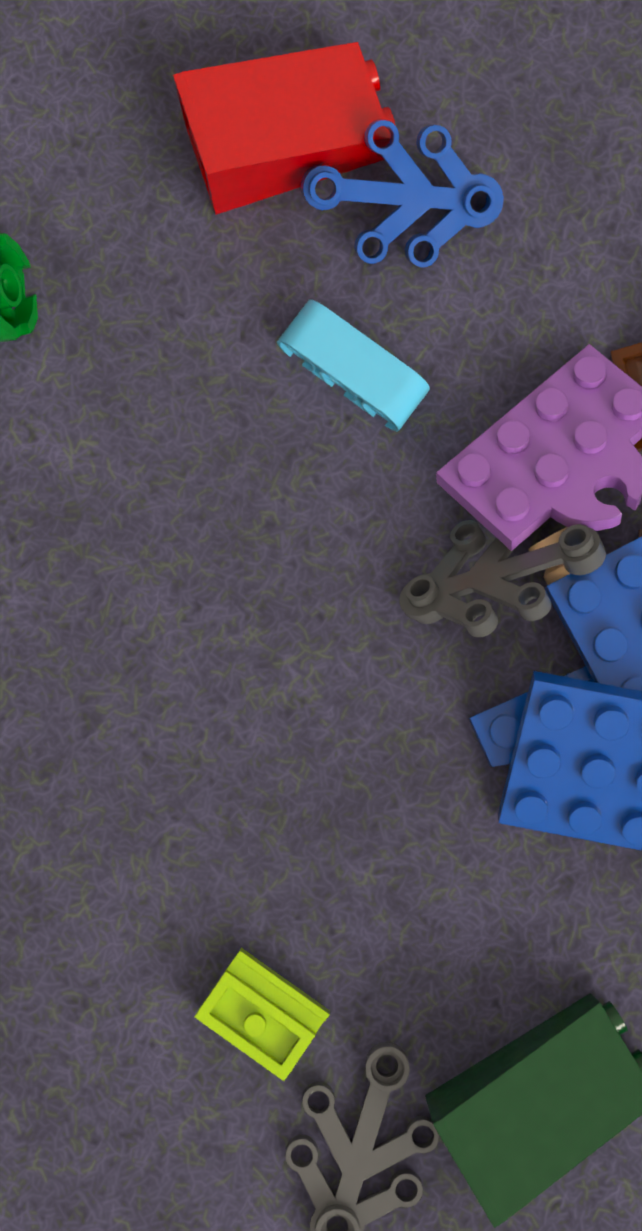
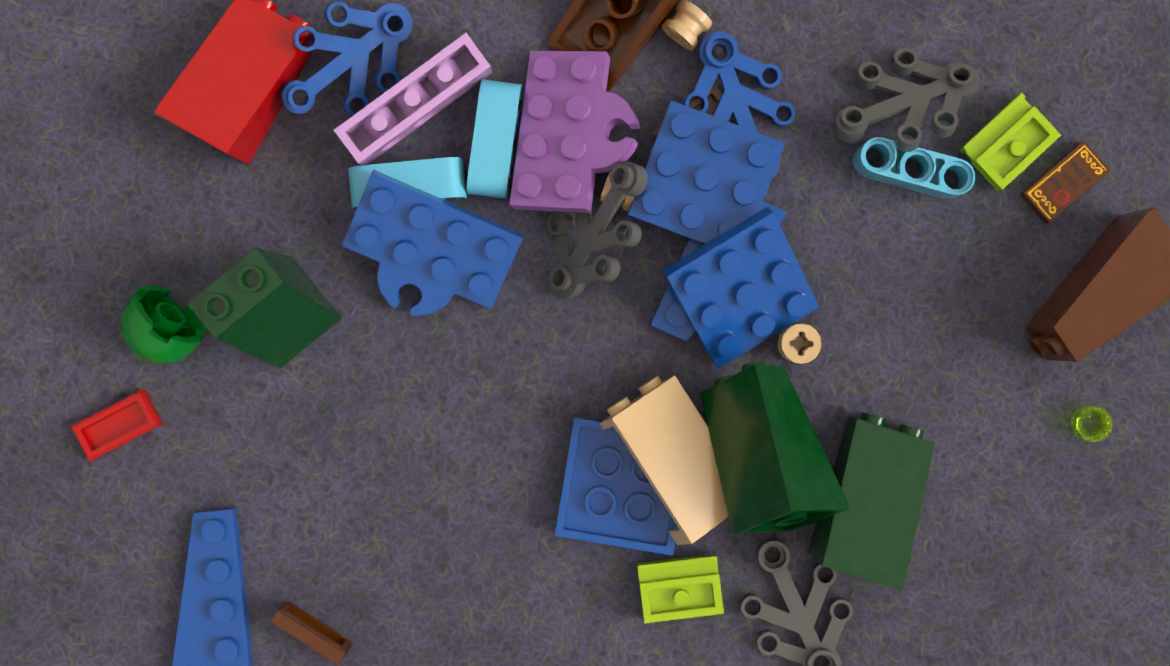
camera: 40 degrees left, 5 degrees up
none -> dark green slope [187,248,342,368]
none -> lavender brick [334,33,492,165]
none -> blue plate [342,170,523,316]
none -> medium azure beam [467,79,523,199]
none -> blue plate [555,416,677,556]
none -> tan panel [599,376,729,545]
none -> dark green slope [700,360,849,534]
none -> tan wheel [777,324,822,364]

